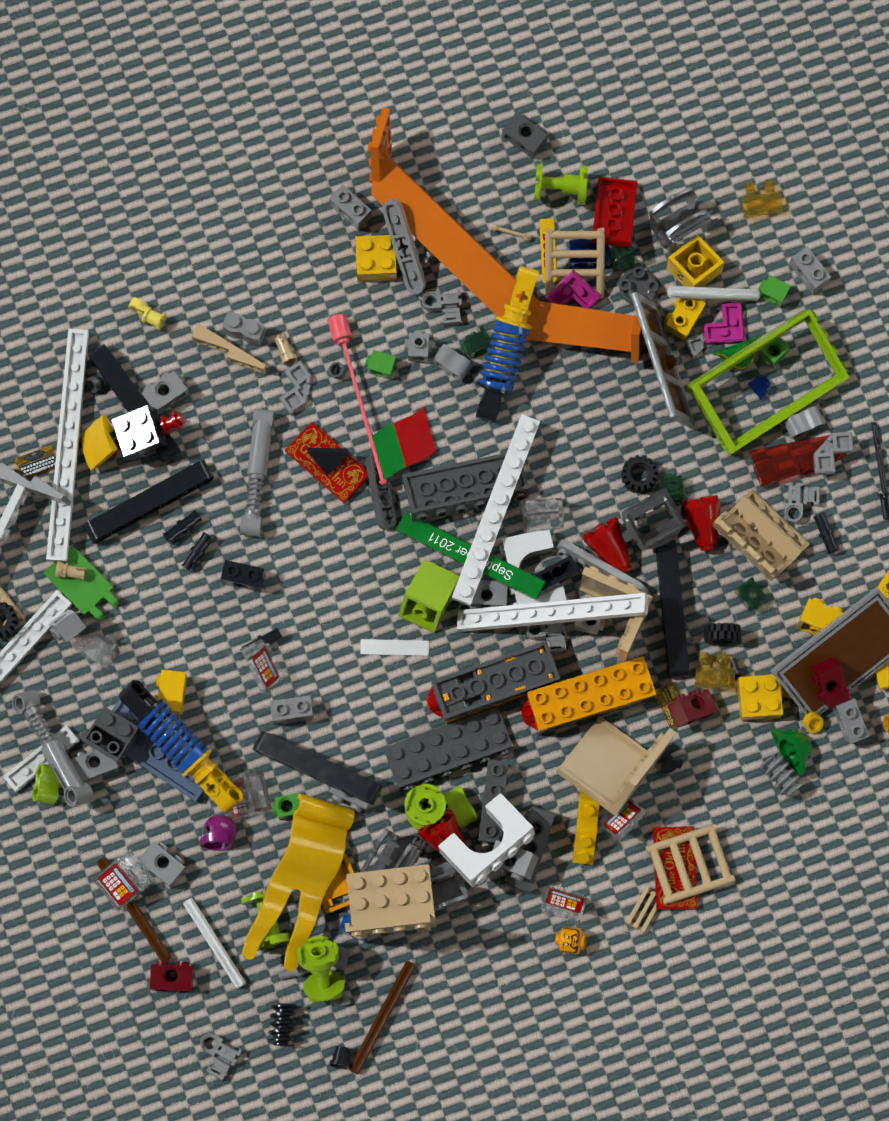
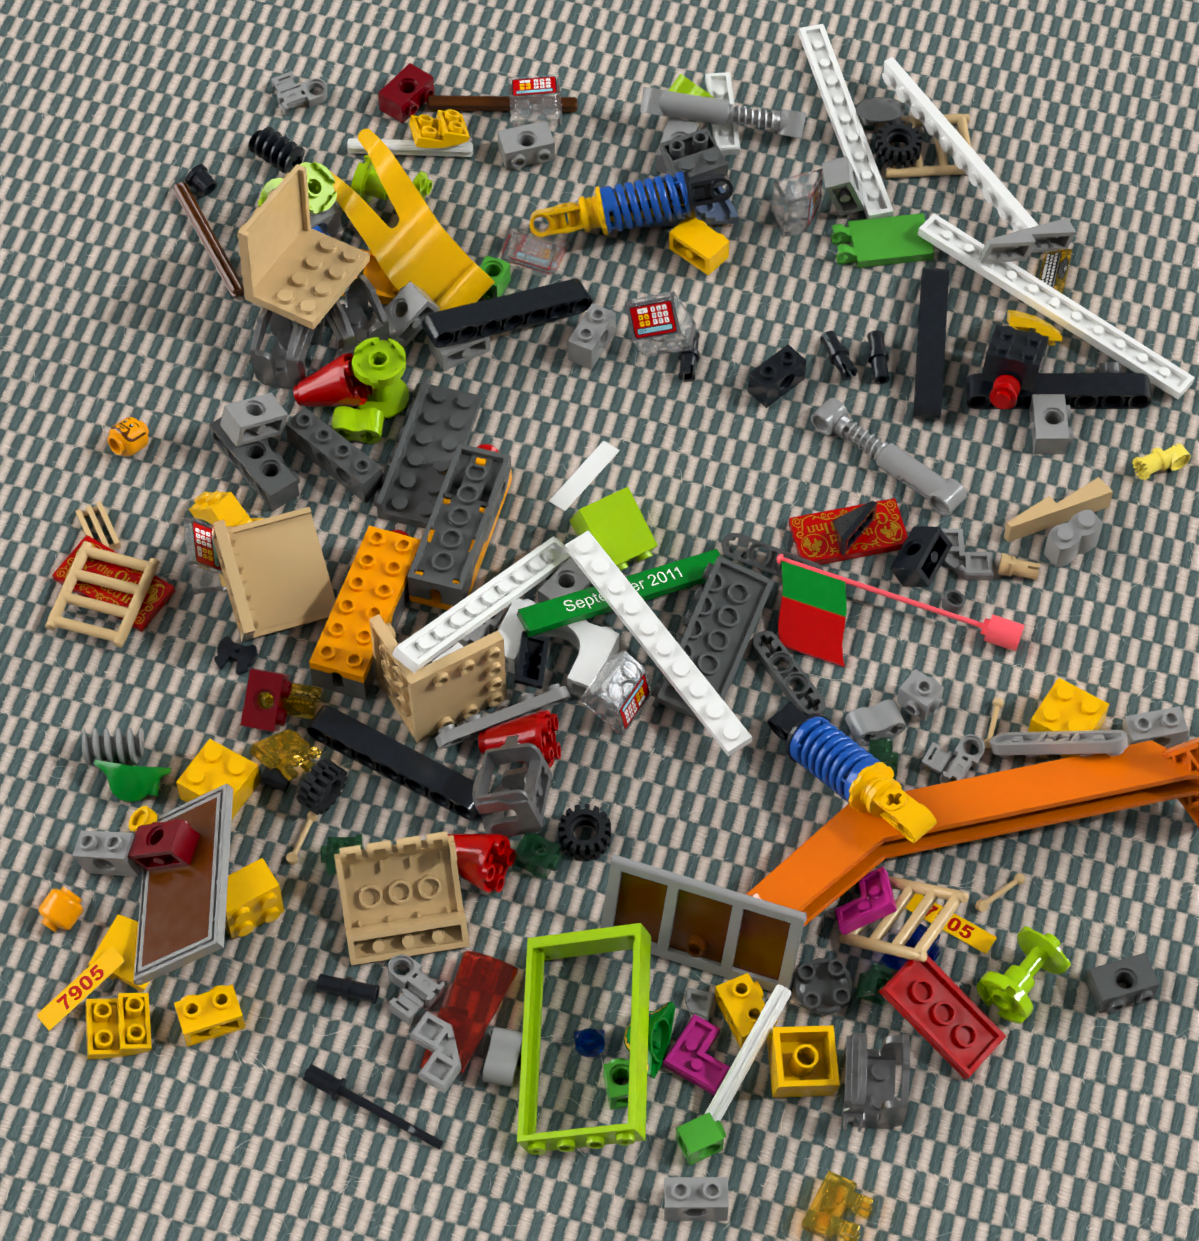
camera: 125 degrees right, 20 degrees down
tan pin [55,561,86,580] -> none
magenta helmet [200,814,237,850] -> none
bright green brick [365,350,396,380] -> none
white arch [438,793,535,888] -> none
slope [540,884,587,924] -> none
none -> tan hinge [286,811,318,865]
none -> light grey brick [374,281,440,347]
none -> yellow slope [409,109,470,148]
none -> dark grey beam [753,631,826,716]
none -> black brick [890,526,952,587]
none -> tan hinge [983,698,1004,751]

